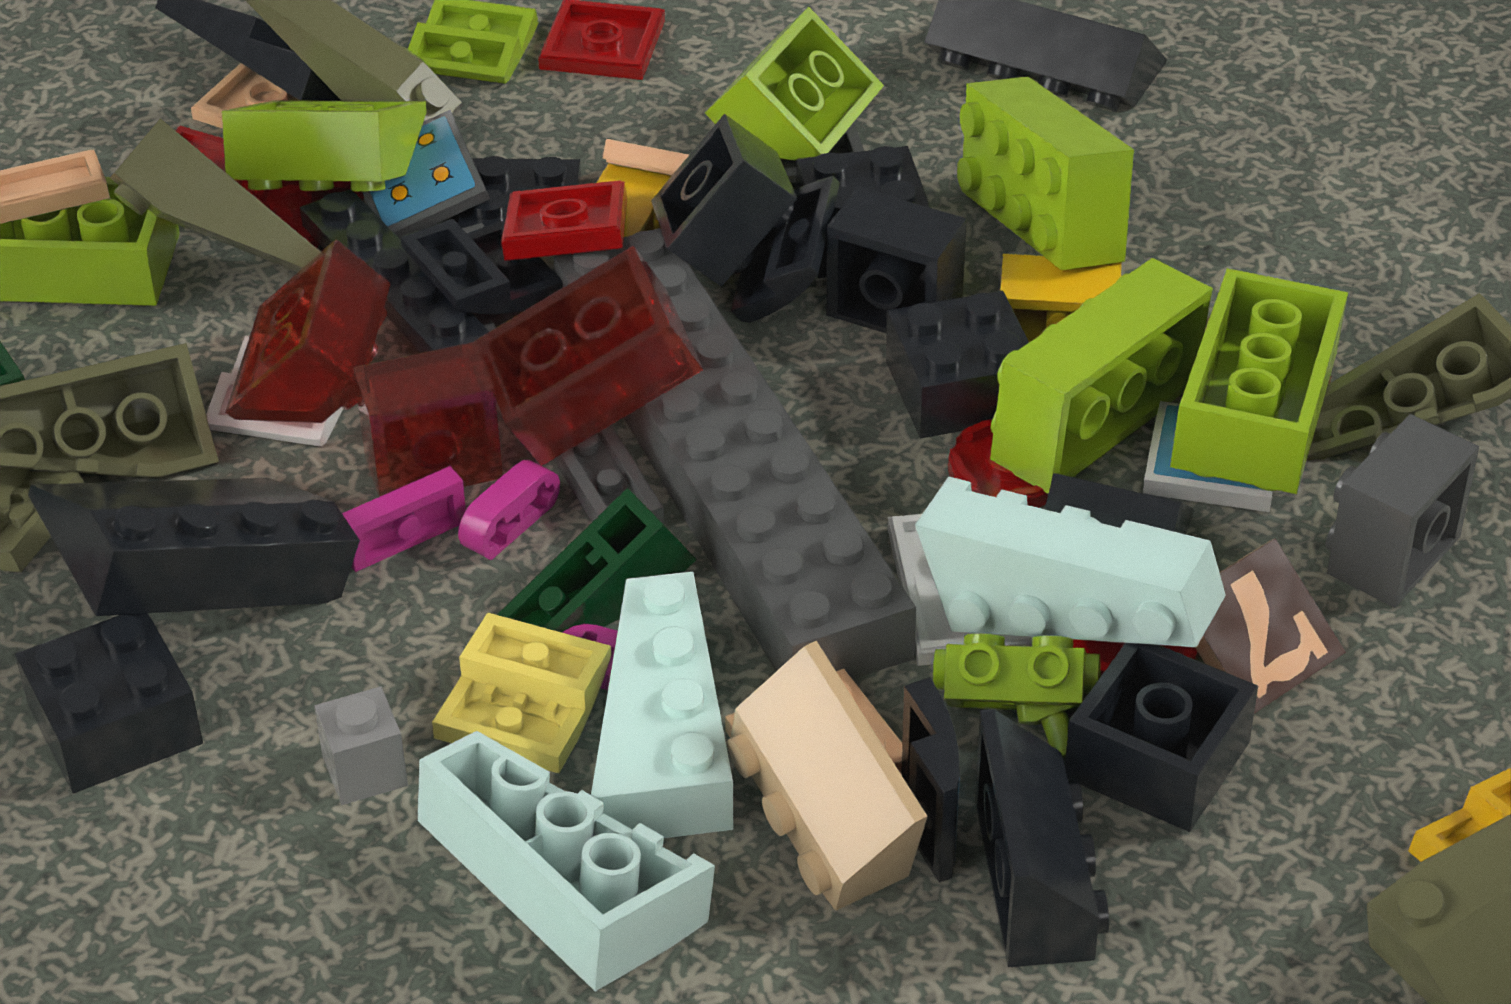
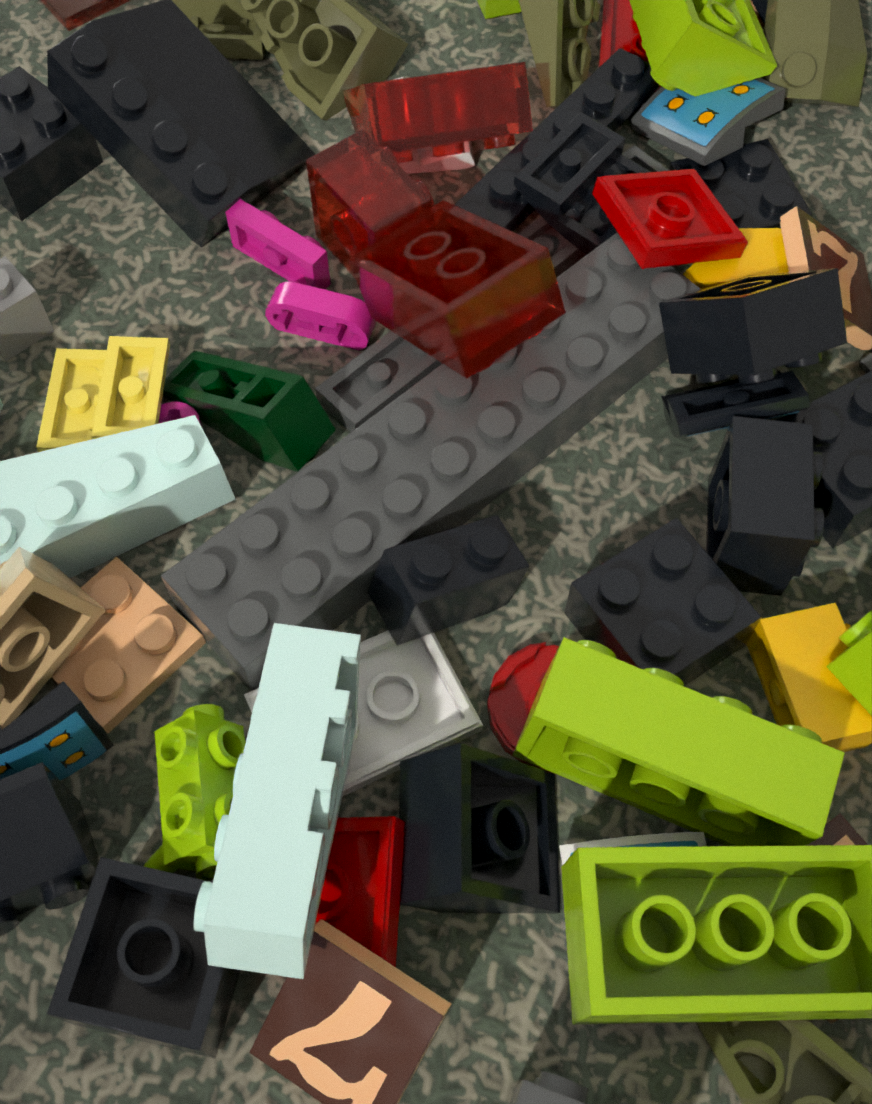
camera: 70 degrees right, 20 degrees up
none -> black brick [368,515,529,646]

